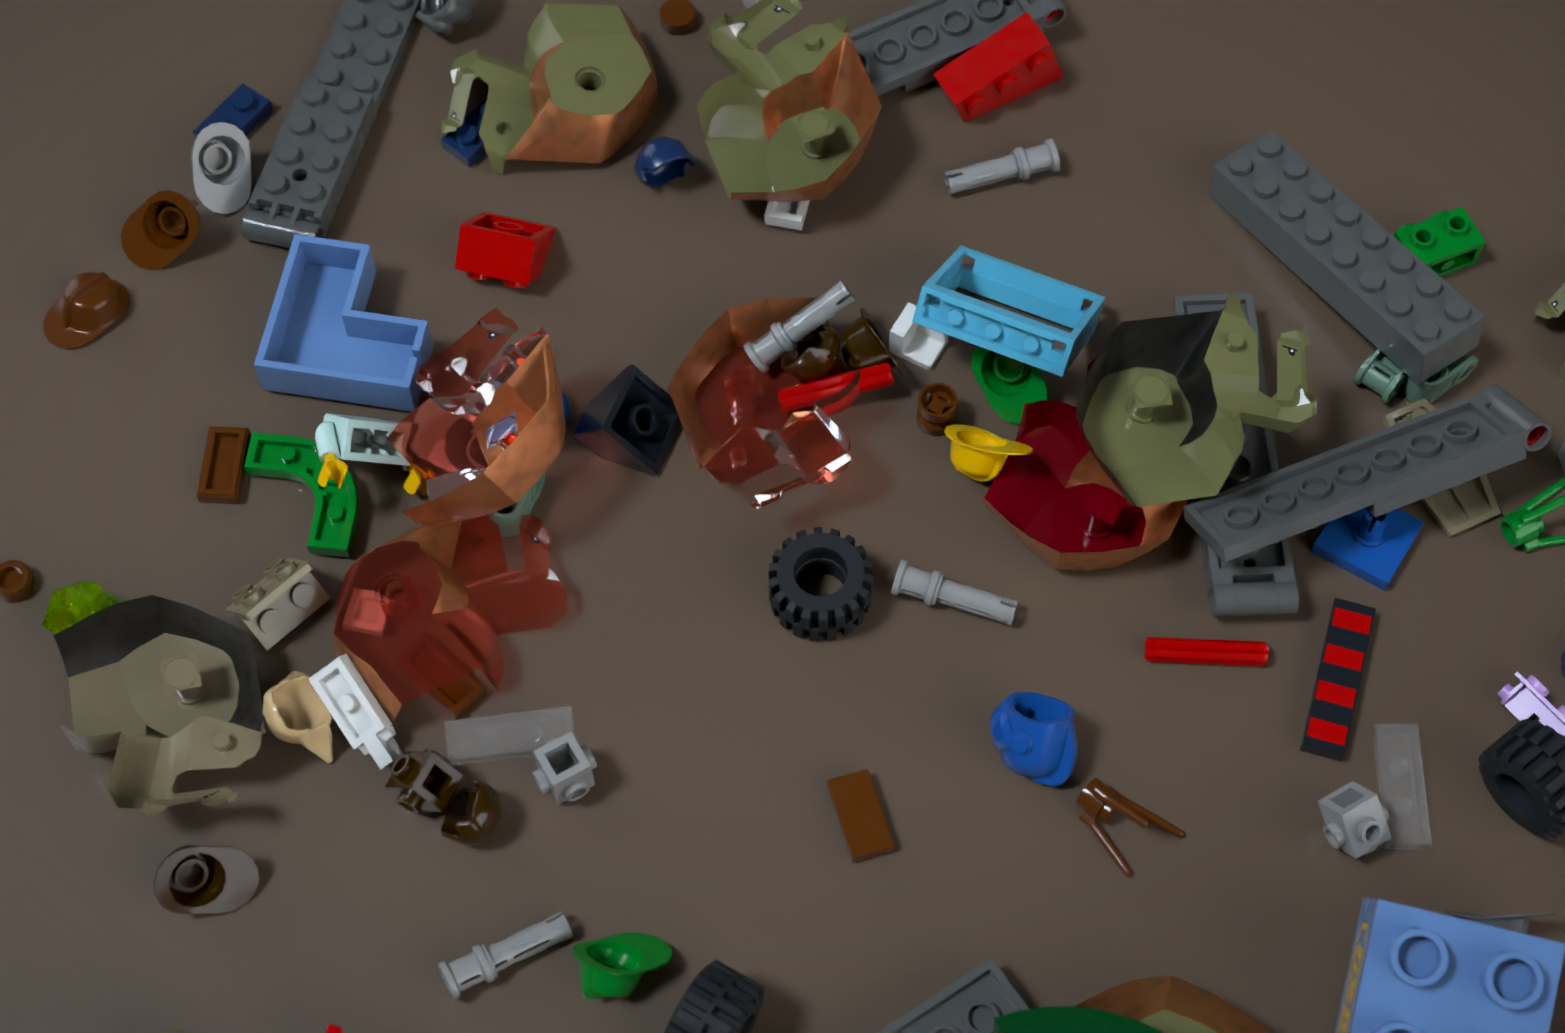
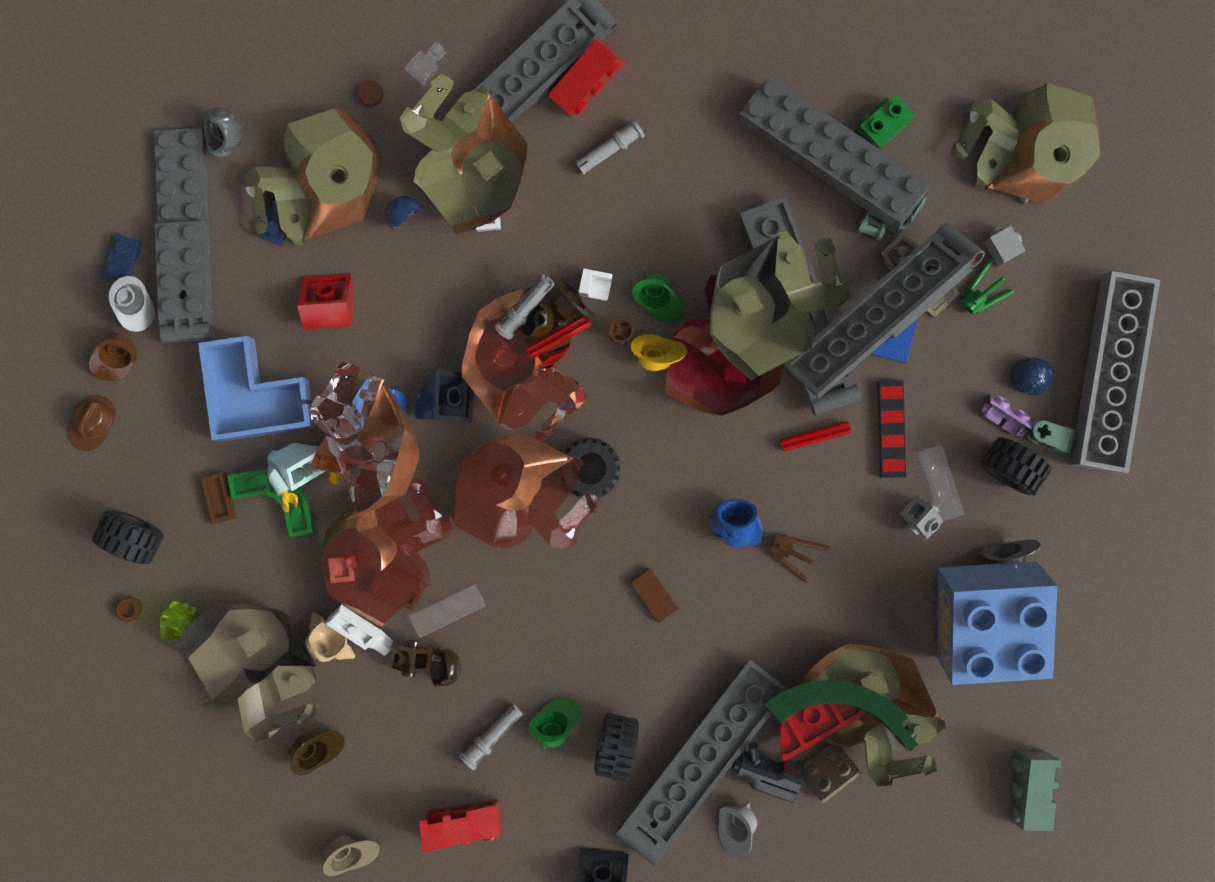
camera: 20 degrees left, 25 degrees up
dark tan bracket [226,557,331,651] -> none
light grey brick [532,731,597,805] -> none
light grey pin [891,559,1018,626] -> none
medium azure window [912,246,1106,377] -> none
none -> black tyre [92,510,164,564]
none -> clear red piece [453,431,602,550]

